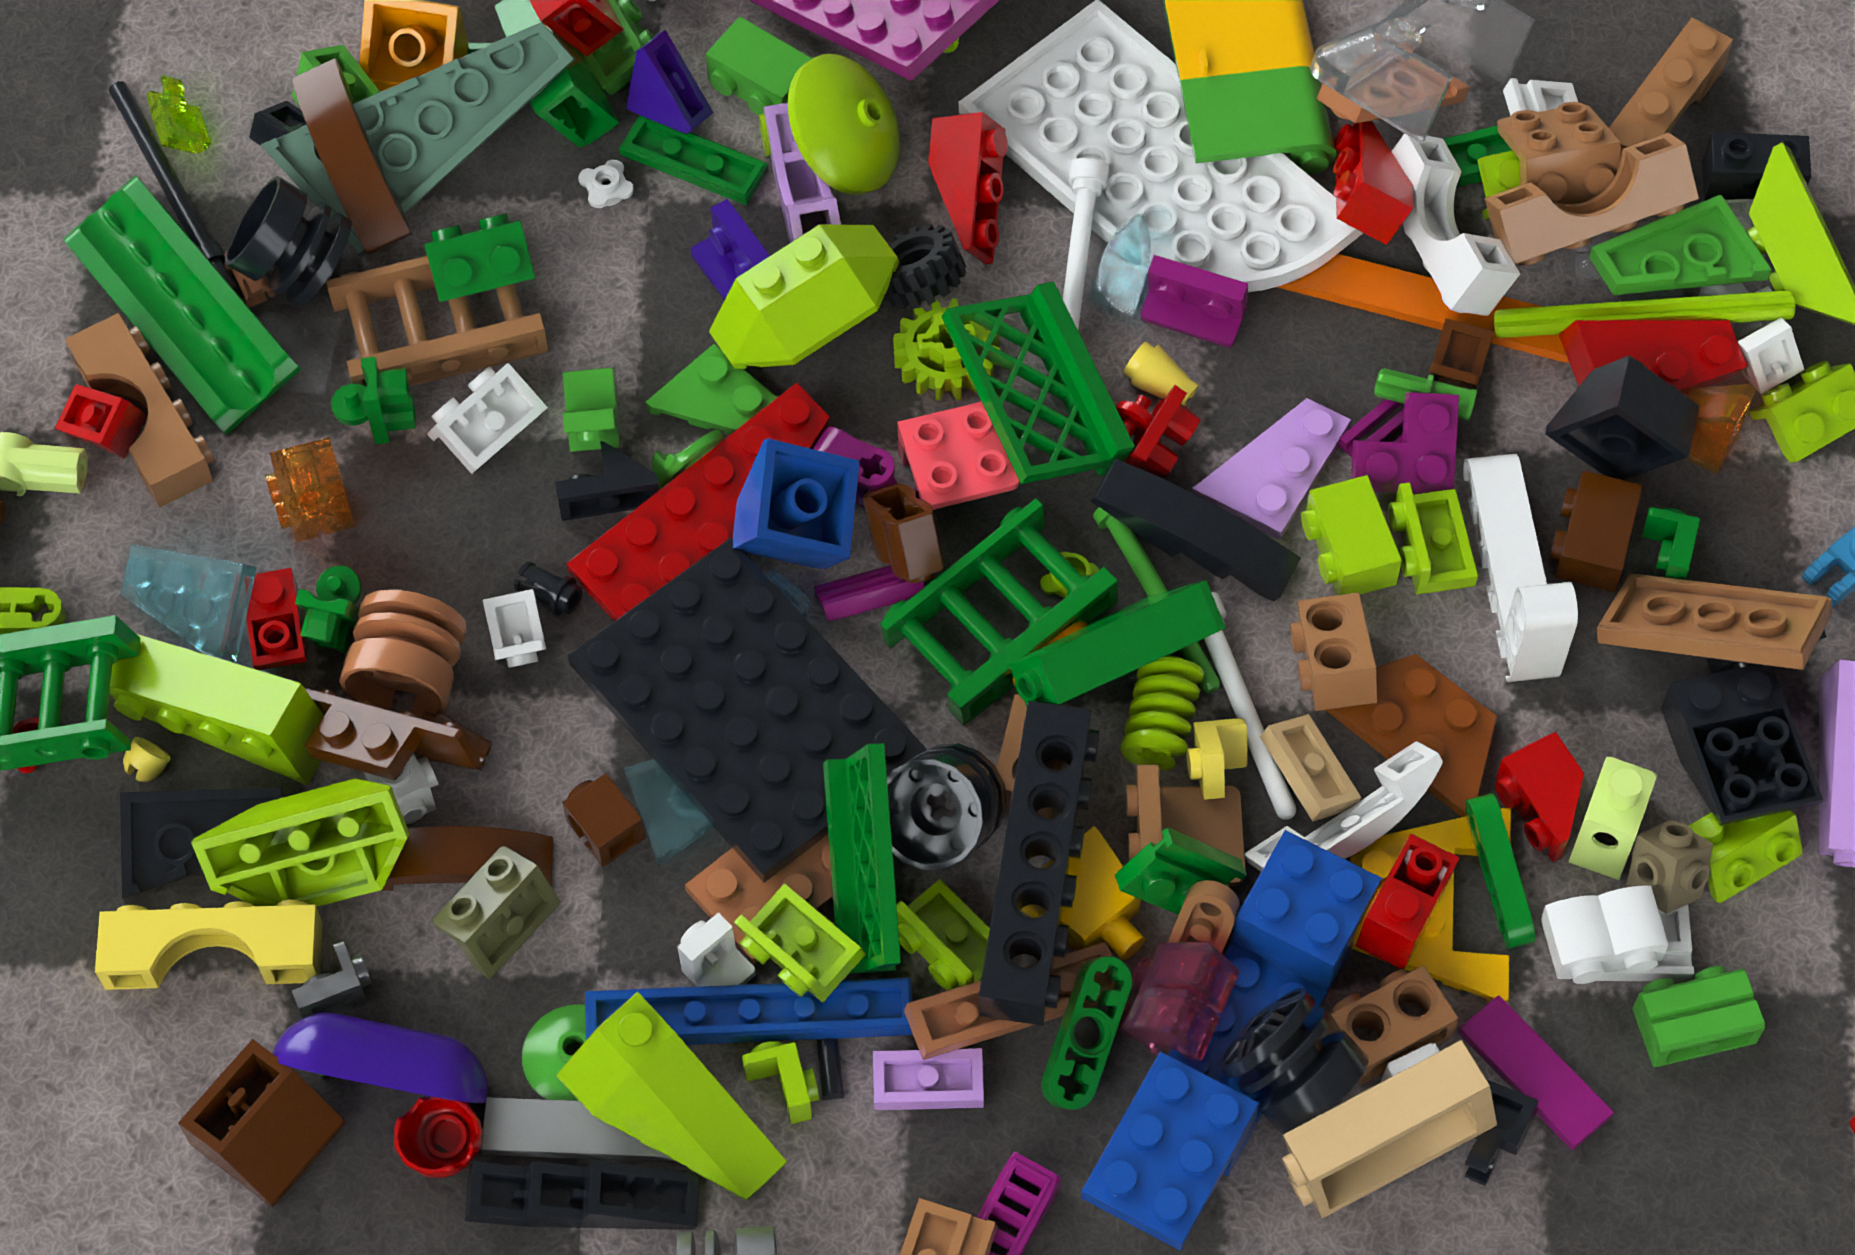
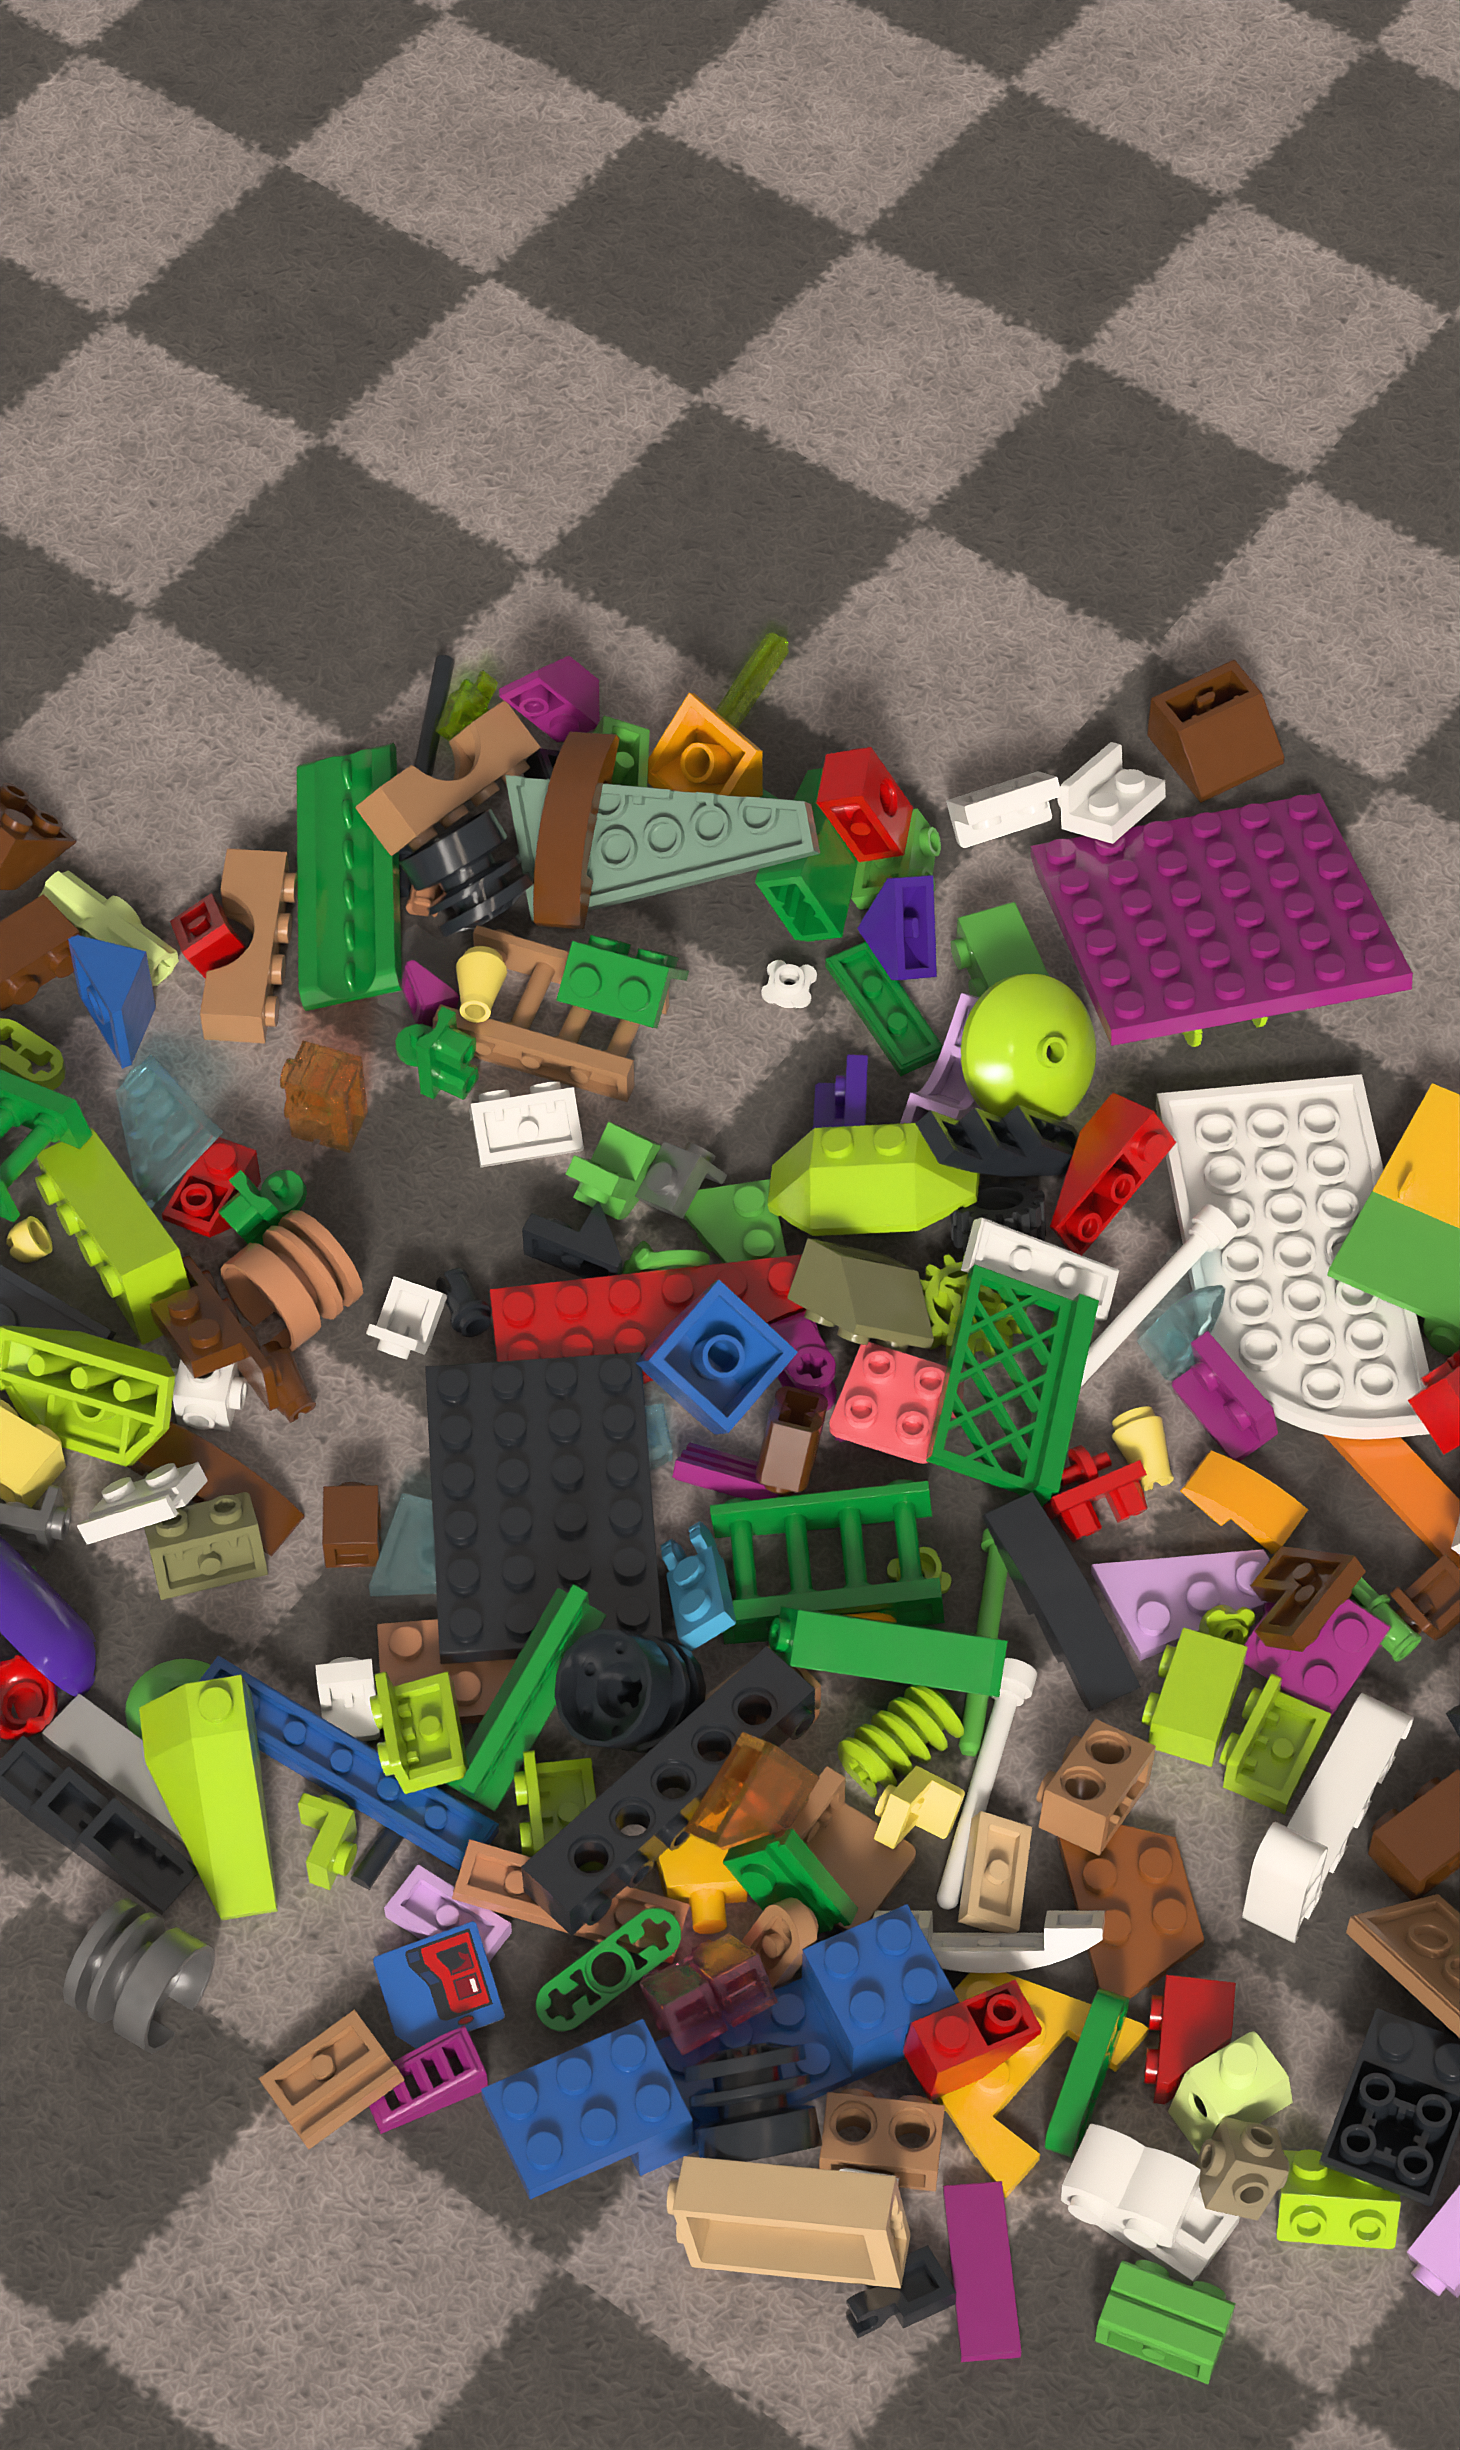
camera: 35 degrees right, 5 degrees down
none -> blue slope [68,935,156,1069]
none -> white plate [77,1462,208,1544]
none -> medium nougat arch [355,700,541,856]
none -> sticker [373,1921,505,2049]
none -> magenta slope [402,960,459,1026]
none -> light yellow cone [456,946,507,1023]
none -> magenta slope [499,656,600,742]
none -> flat silver bracket [635,1141,727,1219]
none -> dark azure hinge [660,1521,736,1651]
none -> clear orange slope [684,1732,820,1850]
none -> olive slope [787,1238,934,1352]
none -> black slope [915,1105,1079,1176]
none -> white tile [961,1218,1119,1321]
none -> light orange slope [1180,1450,1308,1554]
none -> lime plate [1199,1605,1256,1645]
none -> reddish brown plate [1250,1546,1366,1652]

